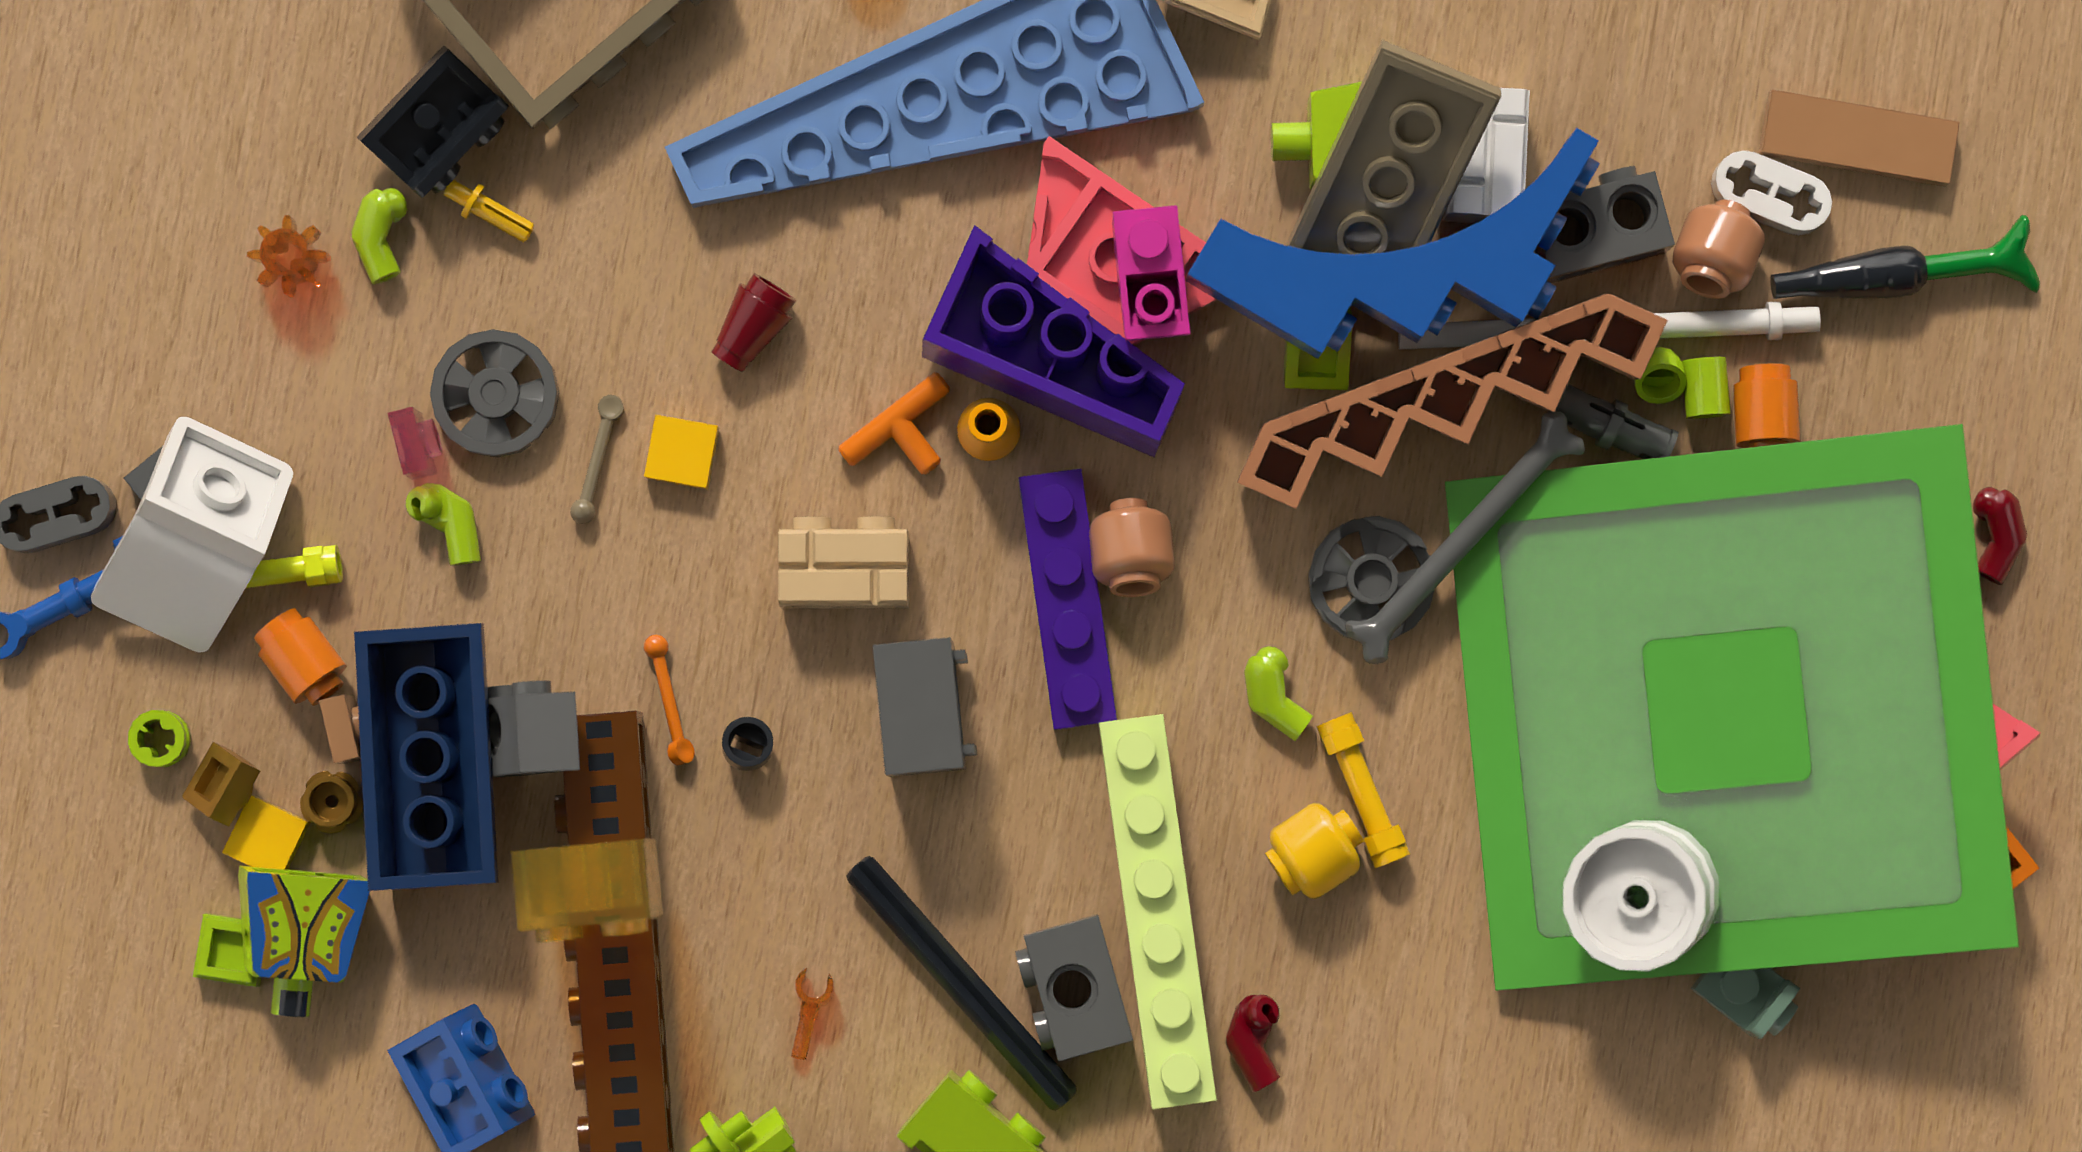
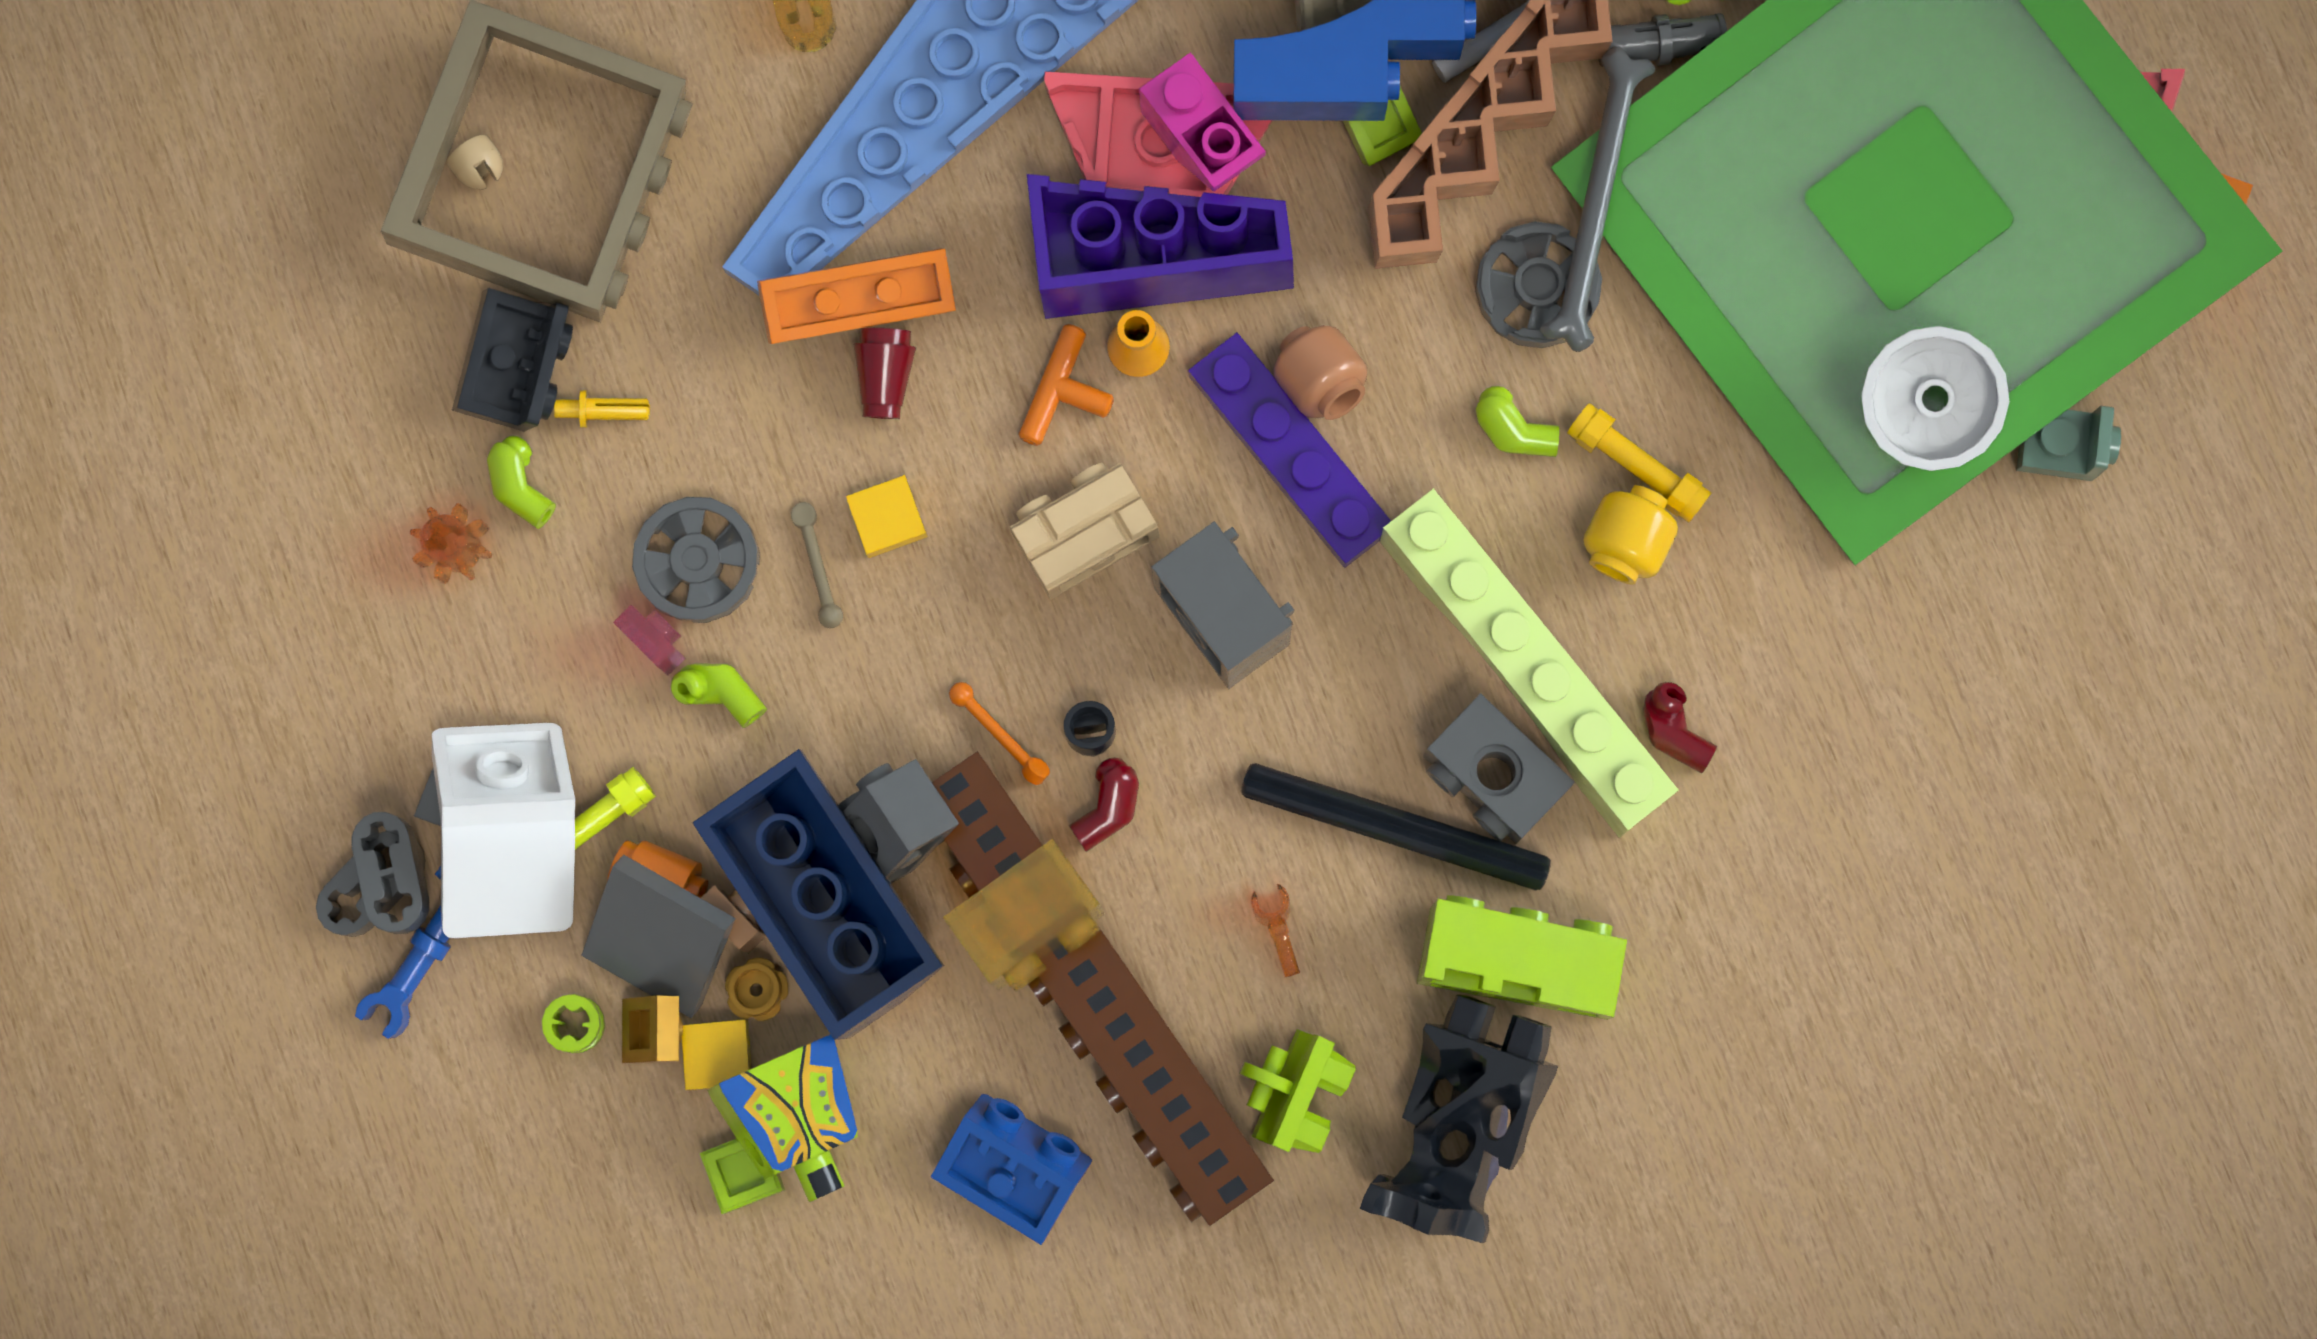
camera: 25 degrees left, 5 degrees down
none -> dark grey beam [352,812,430,934]
none -> dark grey tile [581,855,736,1018]
none -> orange plate [757,248,956,344]
none -> dark red arm [1069,757,1139,852]

